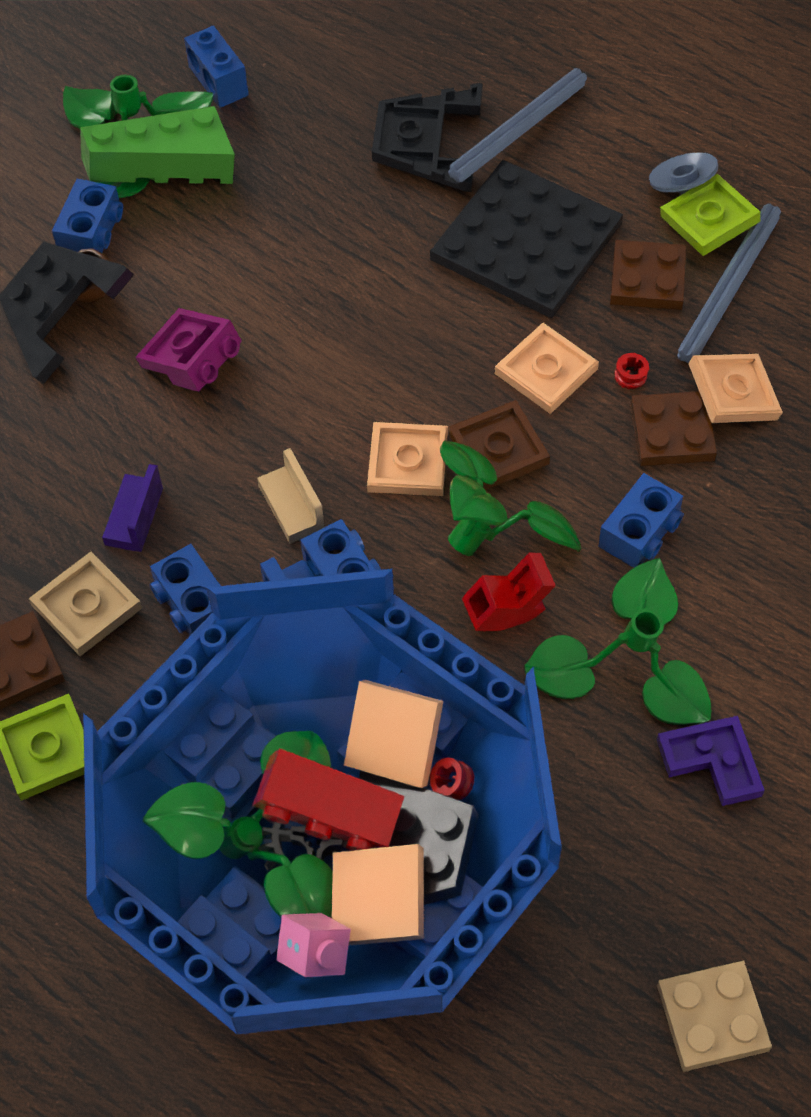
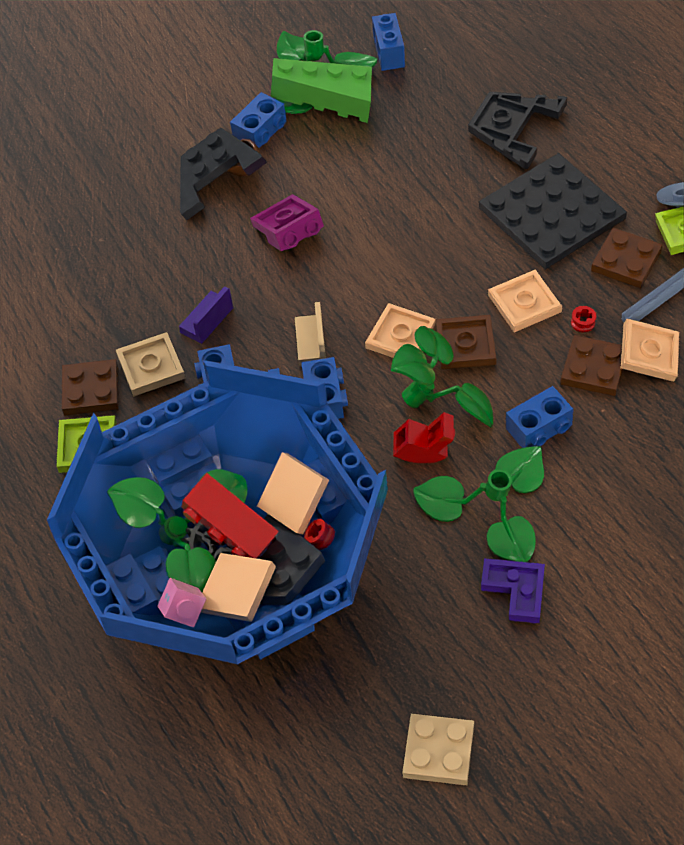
camera: 25 degrees right, 5 degrees down
sand blue axle [448,68,587,182] -> none

